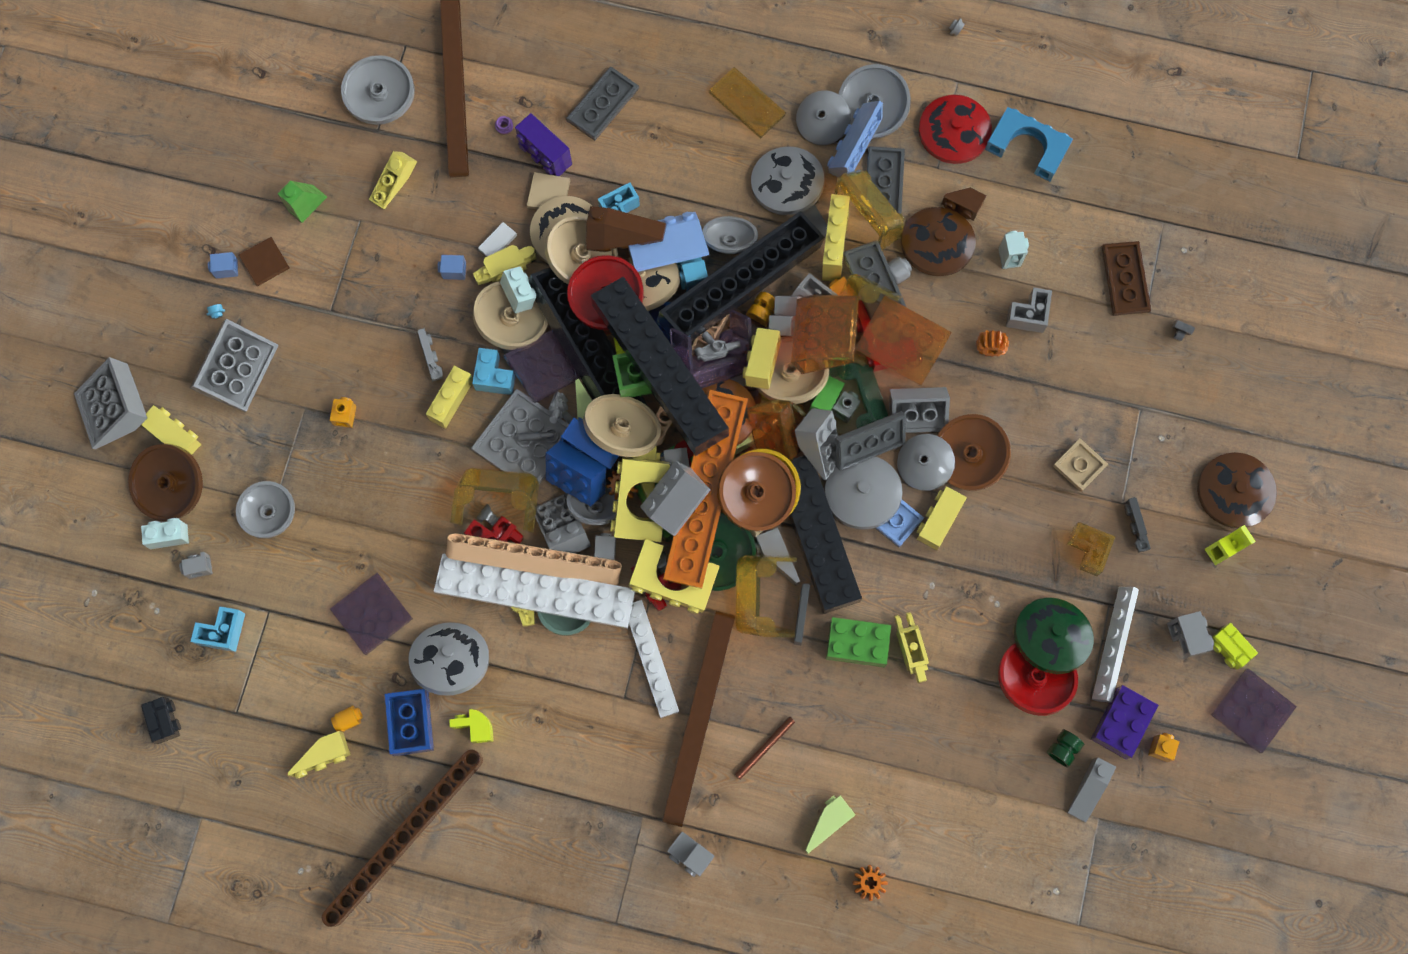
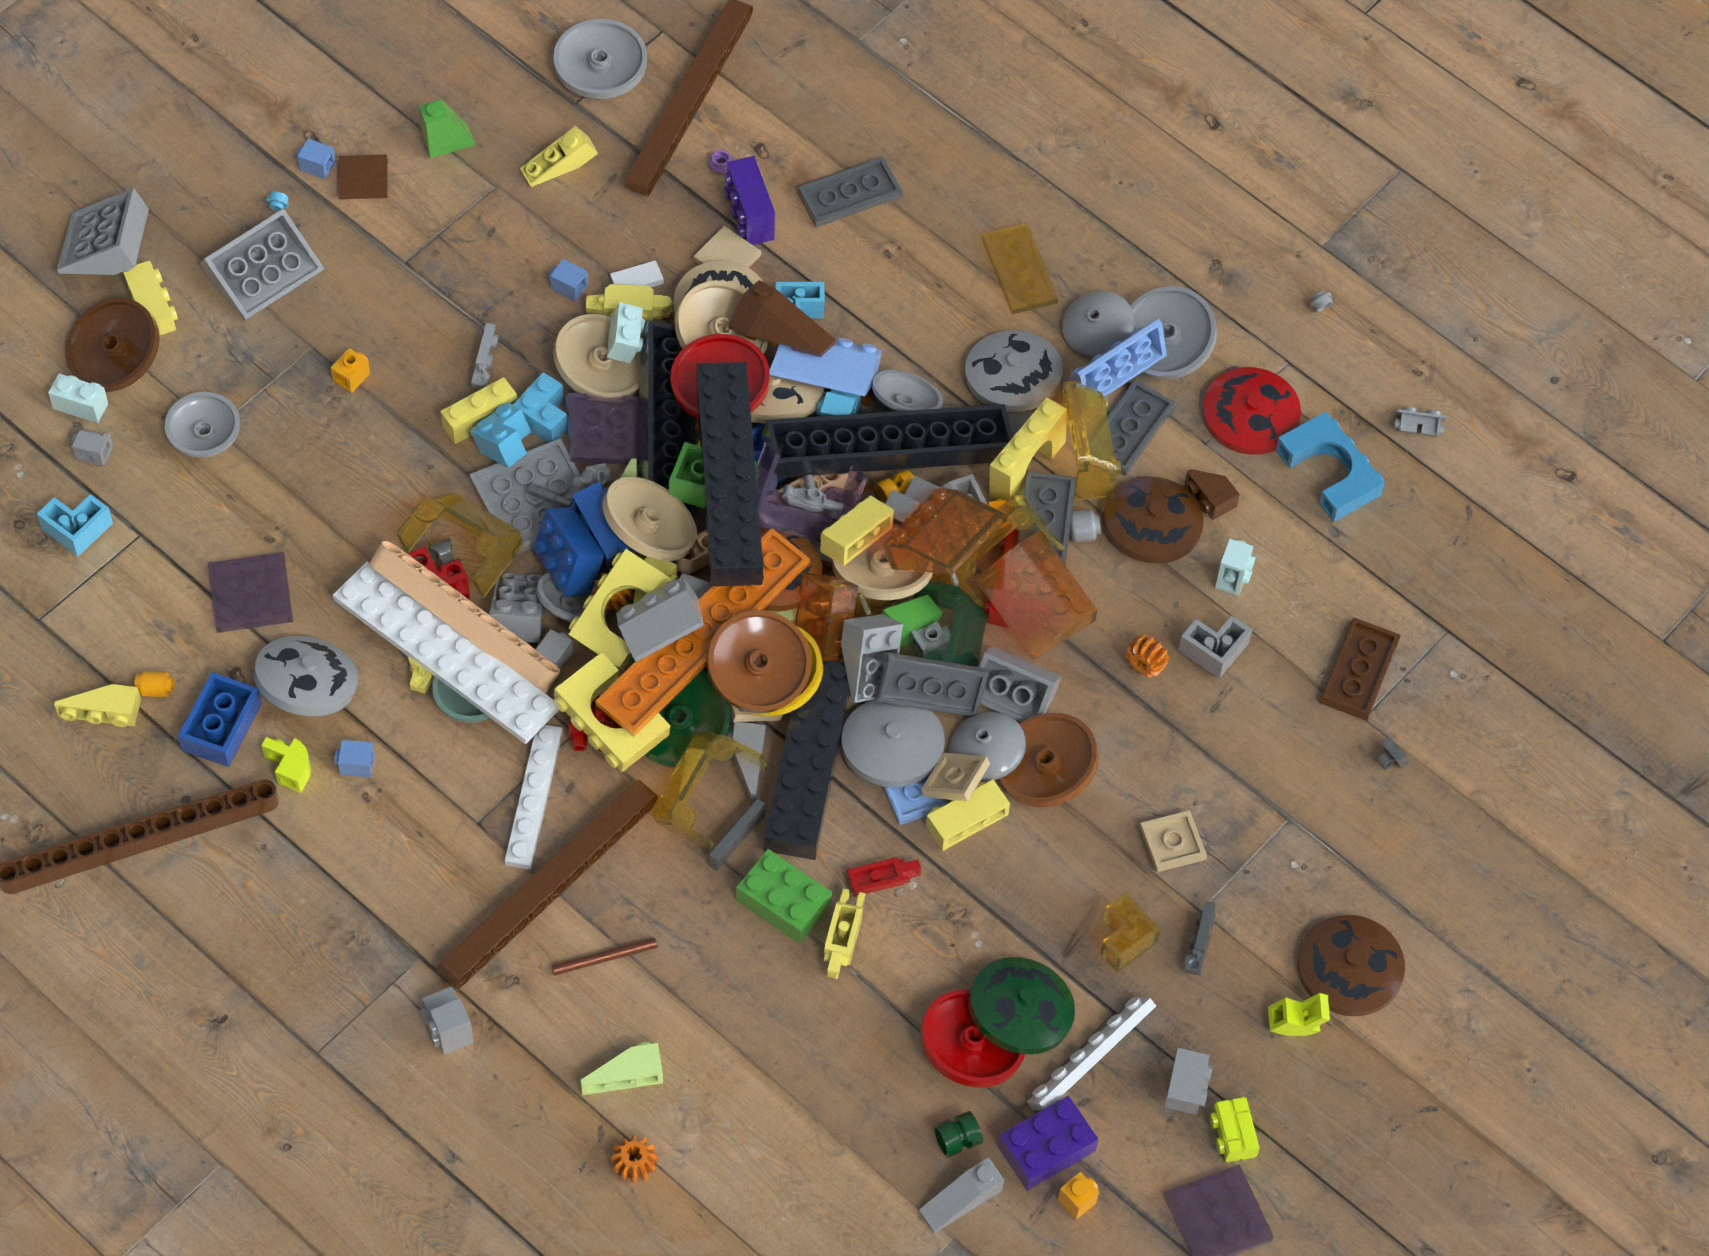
camera: 25 degrees right, 15 degrees down
none -> medium blue brick [334,740,375,777]
none -> medium azure brick [470,402,531,468]
none -> red hinge [846,857,921,897]
none -> tan plate [921,753,990,801]
none -> light grey hinge [1394,407,1447,437]

